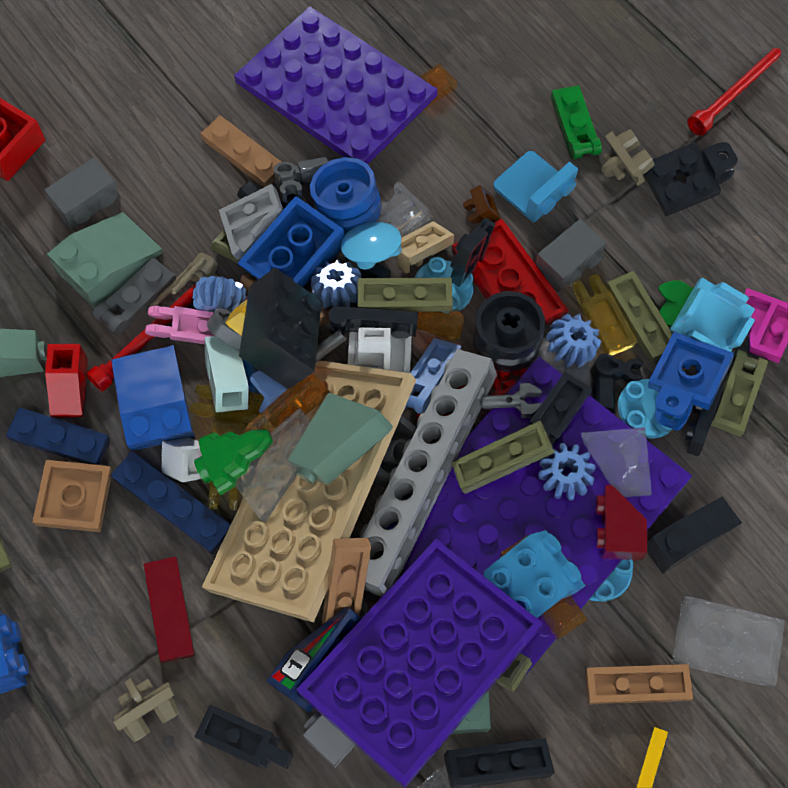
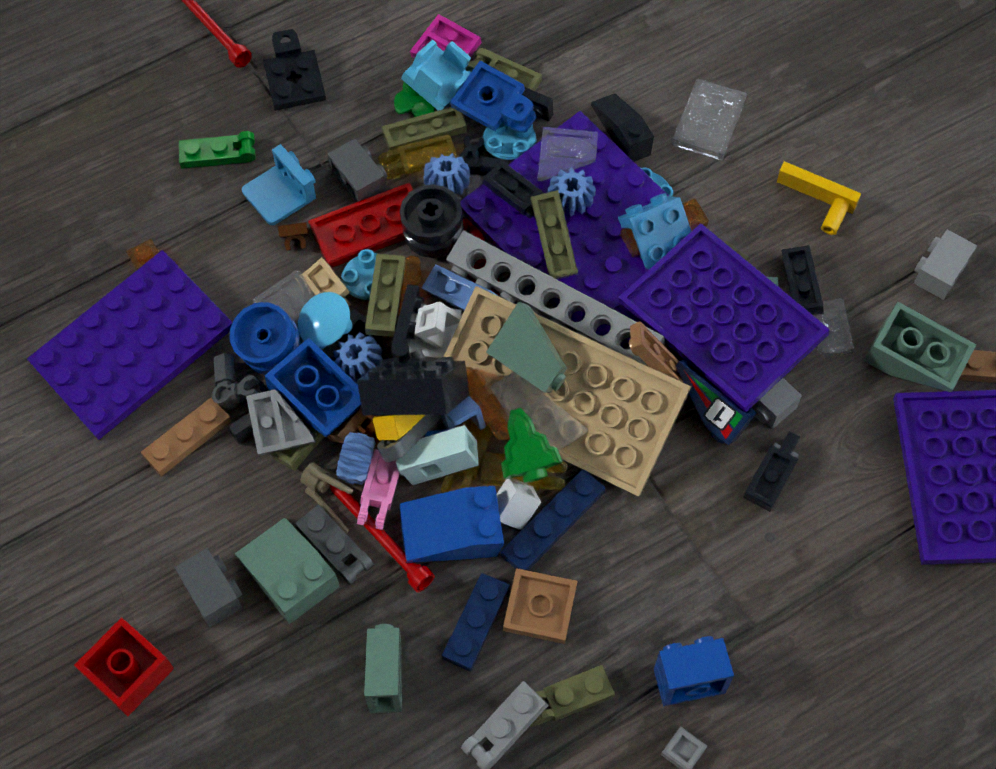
camera: 80 degrees left, 5 degrees down
red slope [45,344,88,417] -> none
dark tan hips [113,678,179,742] -> none
dark red tile [143,556,196,664] -> none
black plate [450,217,496,287] -> none
dark grey bar [480,383,542,418] -> none
medium nougat plate [585,664,693,705] -> none
dark red slope [596,485,647,560] -> none
dark tan hips [601,129,655,186] -> none

